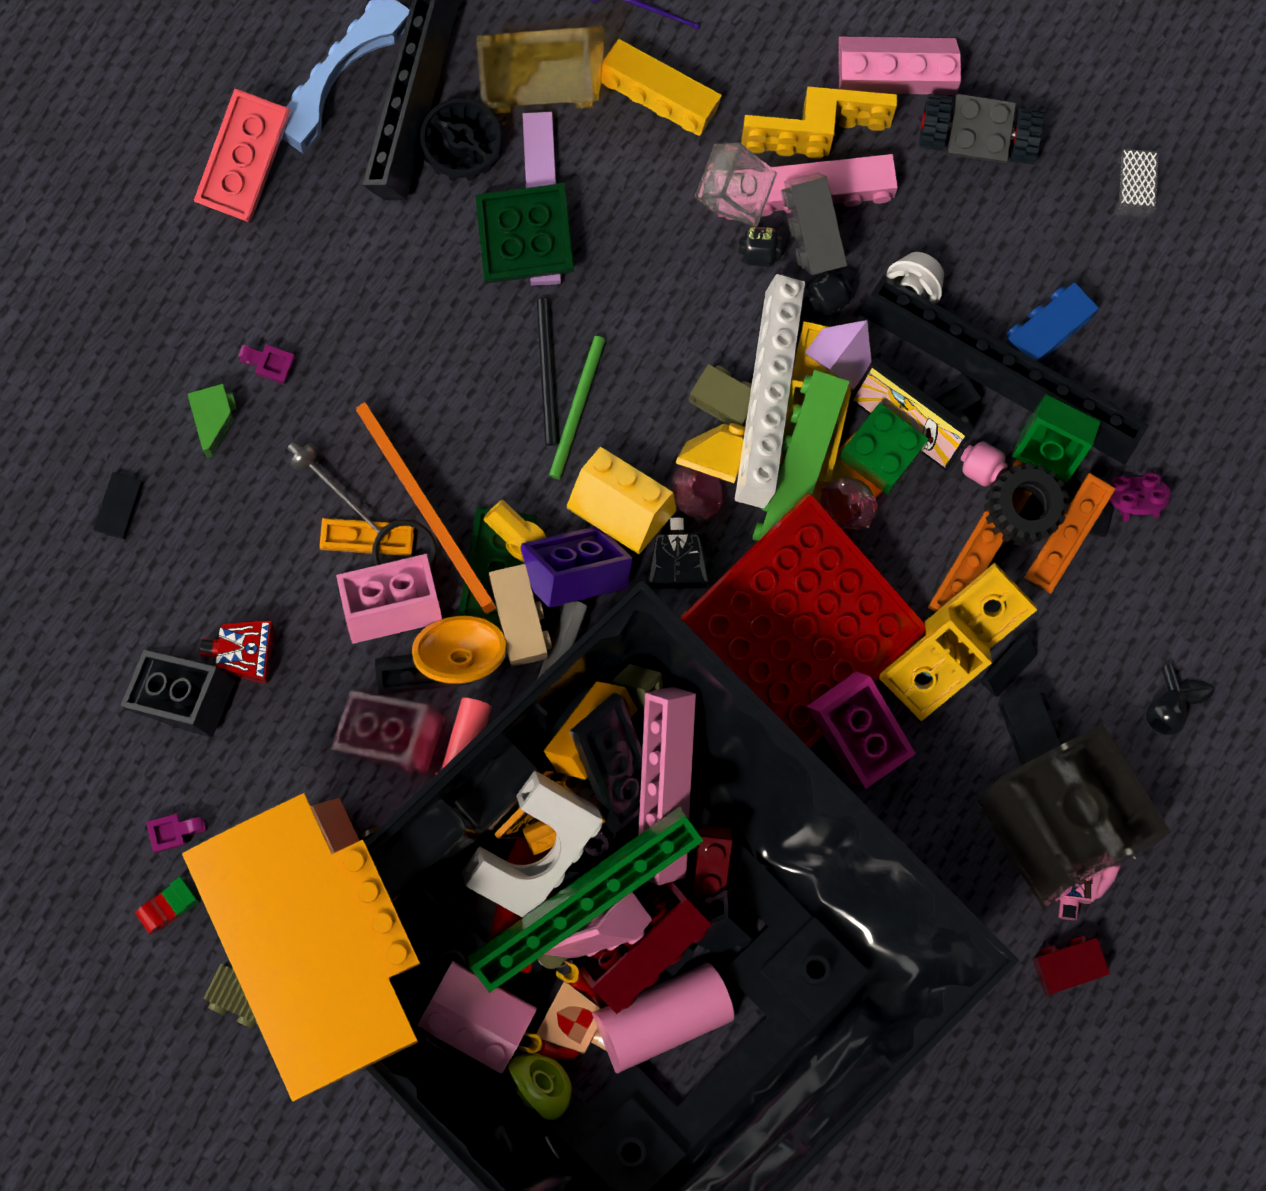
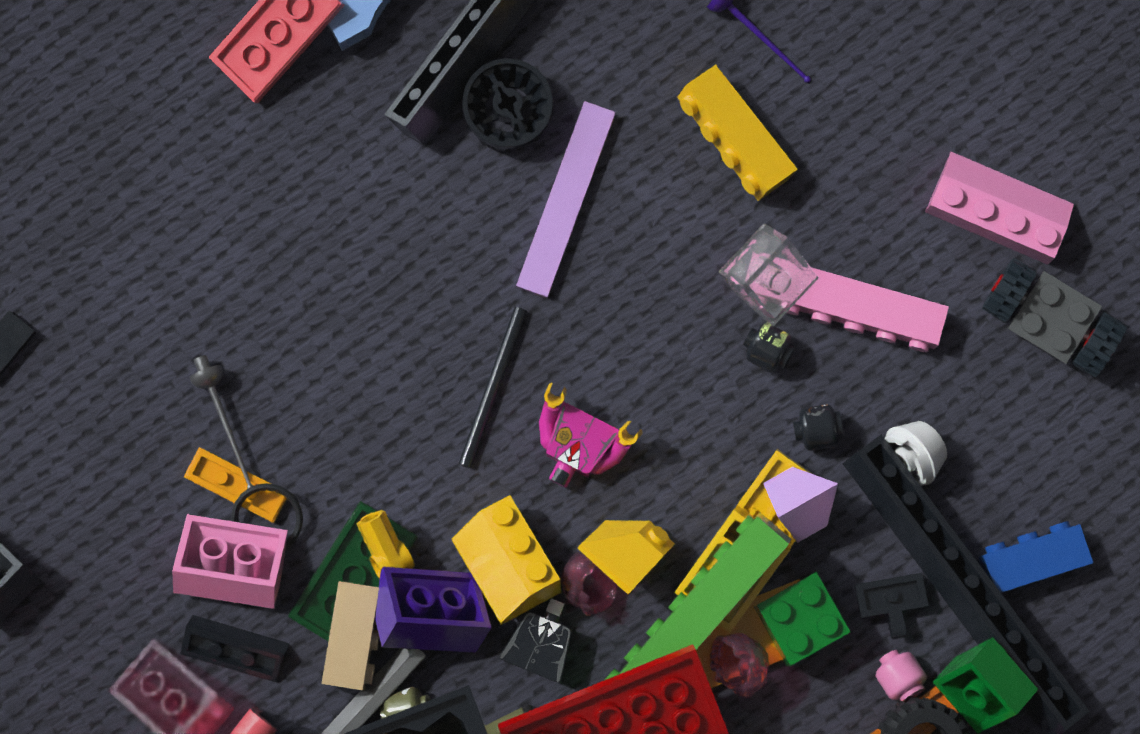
camera: 25 degrees right, 5 degrees up
bright green slope [188,384,237,458] -> none
torso [200,621,274,684] -> none
magenta plate [238,344,295,385] -> none
orange tile [356,402,496,614] -> none
light orange dish [412,616,506,684] -> none
dark green plate [475,183,575,284] -> none
clear yellow windscreen [476,26,605,114] -> none
bright green piece [549,336,605,480] -> none
olive brick [689,364,752,426] -> none
white brick [735,274,805,508] -> none
yellow bracket [741,87,897,159] -> none
dark grey brick [781,172,847,275] -> none
tile [849,358,974,471] -> none
none -> dark pink torso [539,383,643,488]

